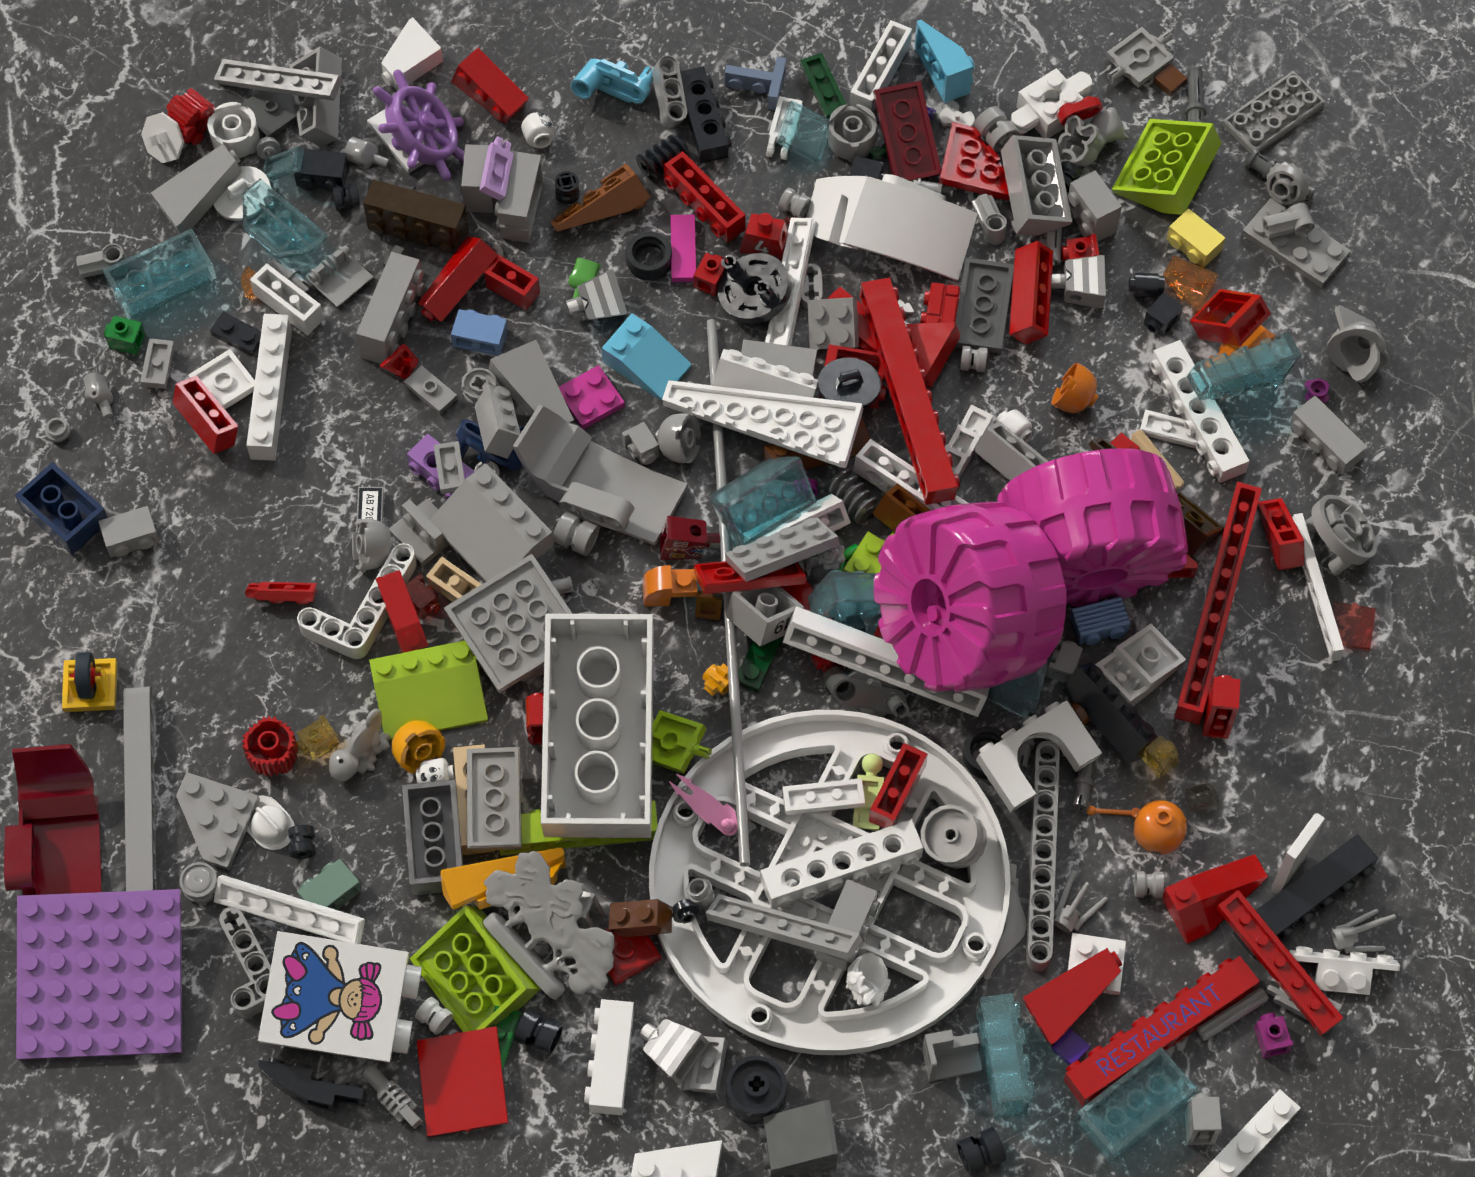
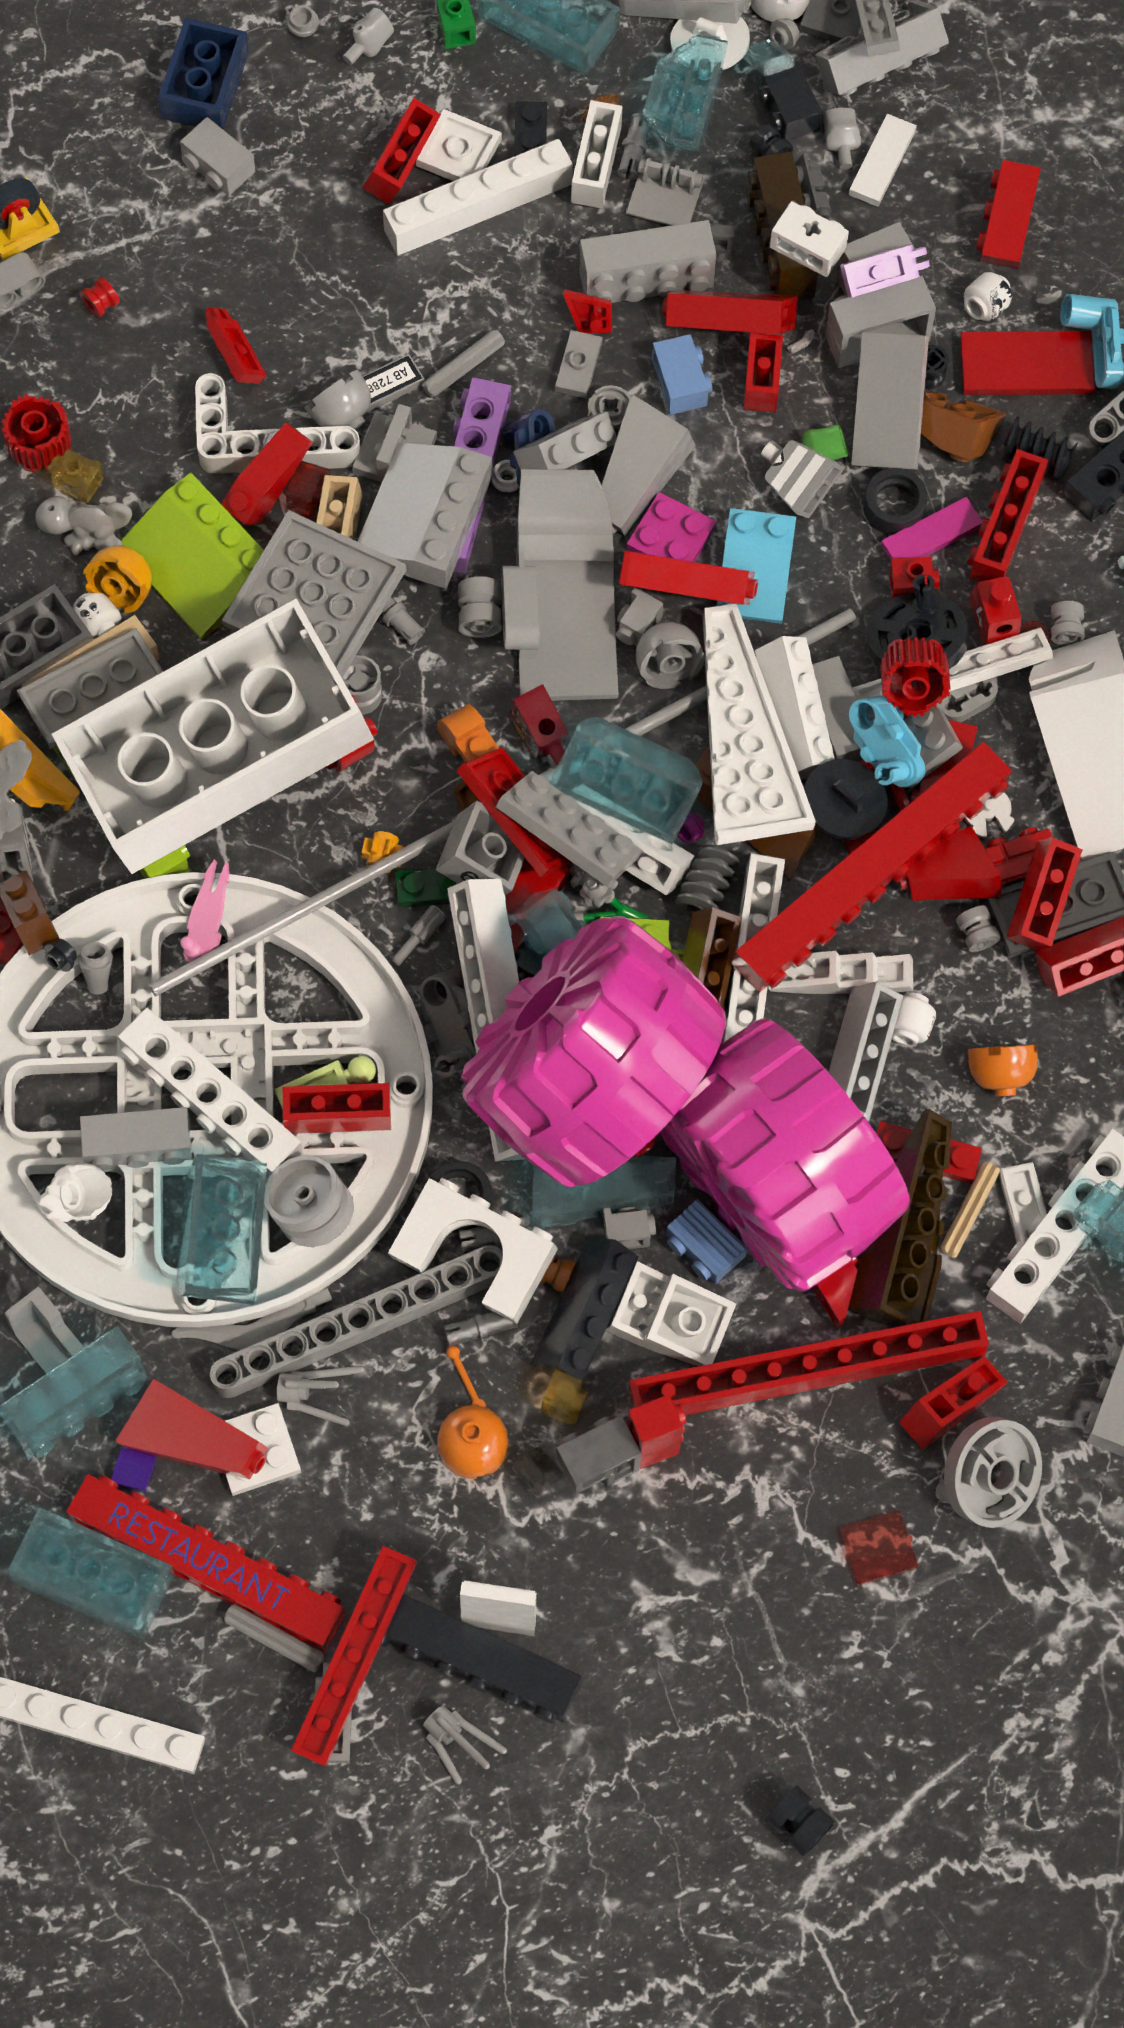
camera: 60 degrees right, 5 degrees up
light grey plate [140,339,175,389] -> none
medium lavender piece [373,69,465,181] -> none
white slope [381,17,443,91] -> none
light grey plate [434,441,465,494] -> none
lime plate [652,710,712,774] -> none
light grey plate [706,894,862,960] -> none
white plate [782,778,865,815] -> none
light grey wheel [1134,871,1164,898] -> none
red wedge [1161,854,1268,944] -> none
light grey brick [1184,1093,1222,1145] -> none
magenta brick [1254,1013,1293,1058] -> none
white bracket [1289,946,1400,995] -> none
white tile [1292,513,1344,661] -> none
none -> red wheel [79,277,120,319]
none -> clear light blue windscreen [176,1154,267,1305]
none -> light grey axle [392,905,447,966]
none -> light grey axle [422,330,505,397]
none -> flat silver brick [556,1415,642,1494]
none -> red slope [619,551,758,605]
none -> white brick [770,201,849,277]
none -> medium azure piece [849,695,926,787]
none -> light grey tile [851,332,929,470]
none -> red brick [880,637,951,717]
none -> red tile [960,331,1095,395]
none -> red brick [1006,837,1083,950]

